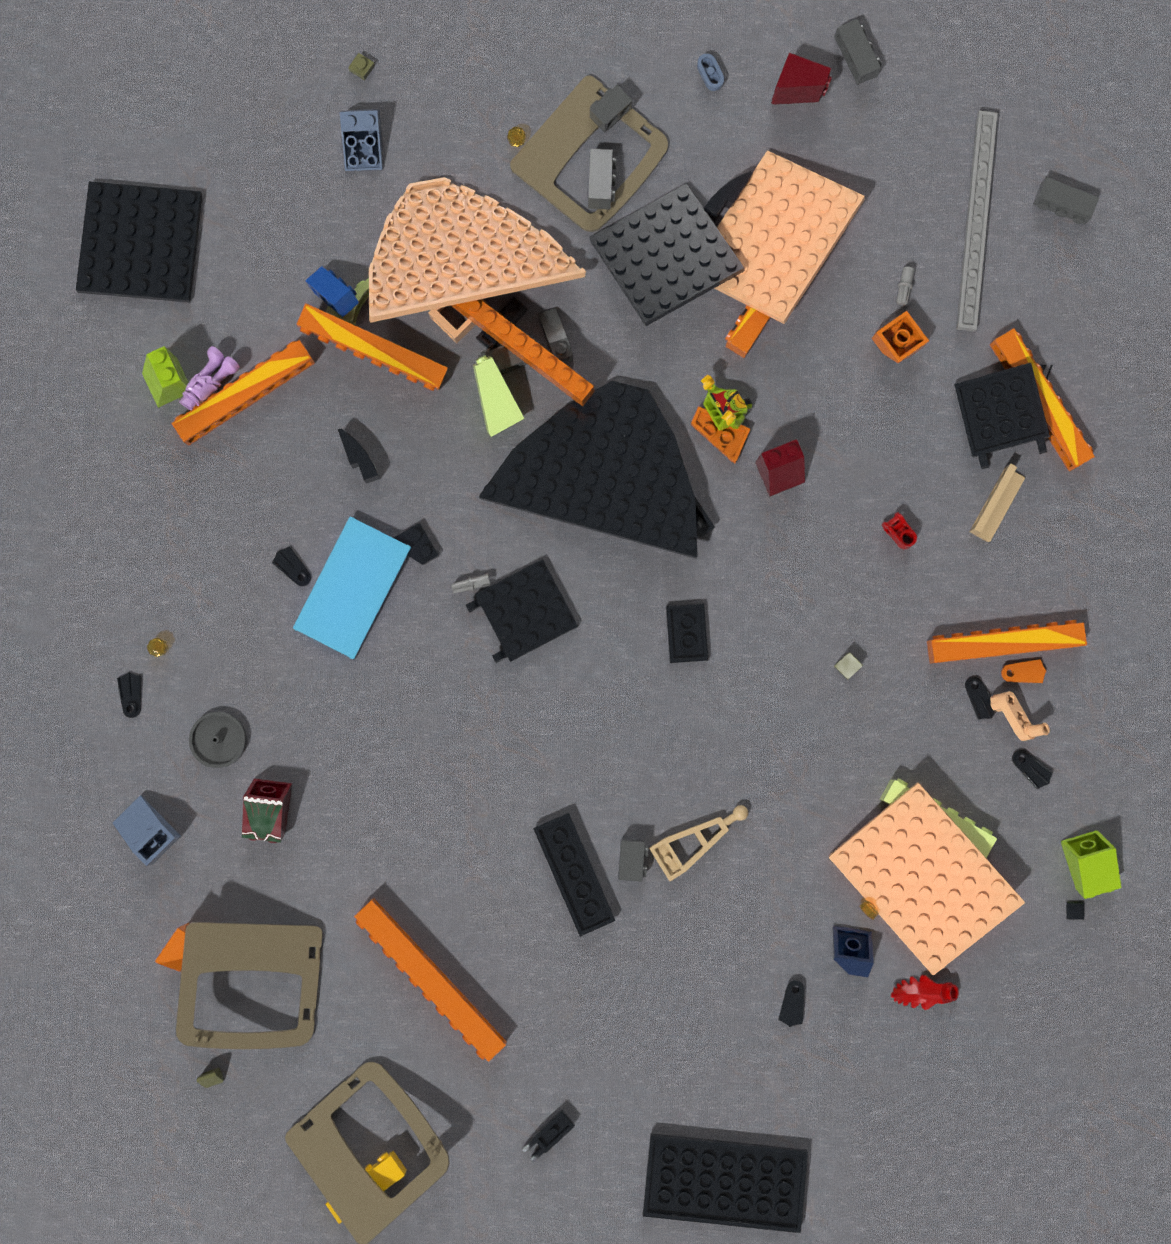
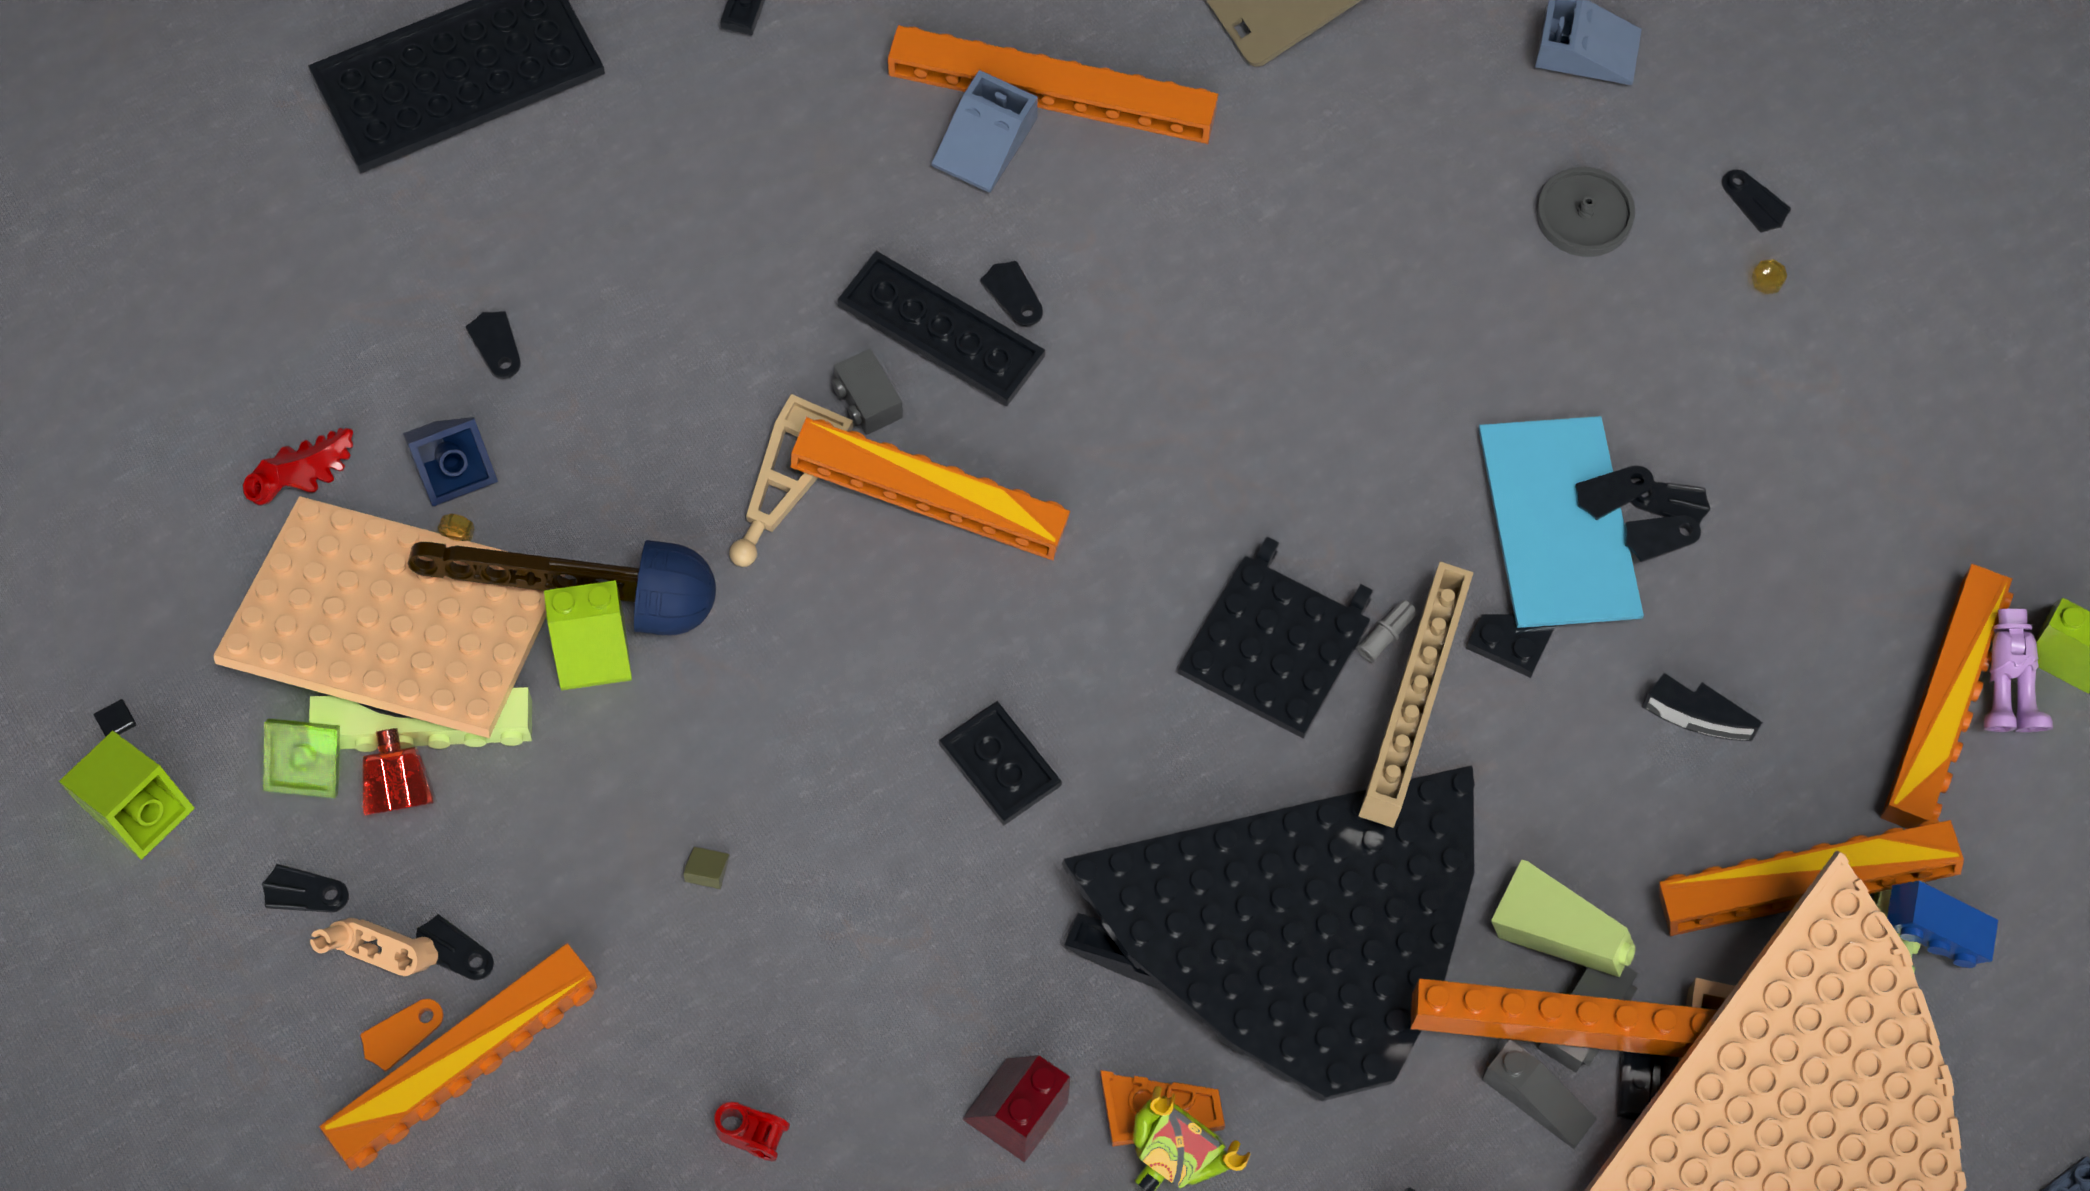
camera: 150 degrees right, 20 degrees down
slope [242,779,292,843] -> none
none -> clear neon green plate [263,718,340,798]
none -> clear red torso [363,728,437,816]
none -> piece [407,540,716,635]
none -> lime slope [544,580,632,691]
none -> orange brick [790,417,1070,561]
none -> sand blue slope [932,70,1038,193]
none -> black piece [981,261,1043,326]
none -> tan brick [1359,561,1474,828]
none -> black piece [1575,465,1654,520]
none -> black piece [1625,515,1701,562]

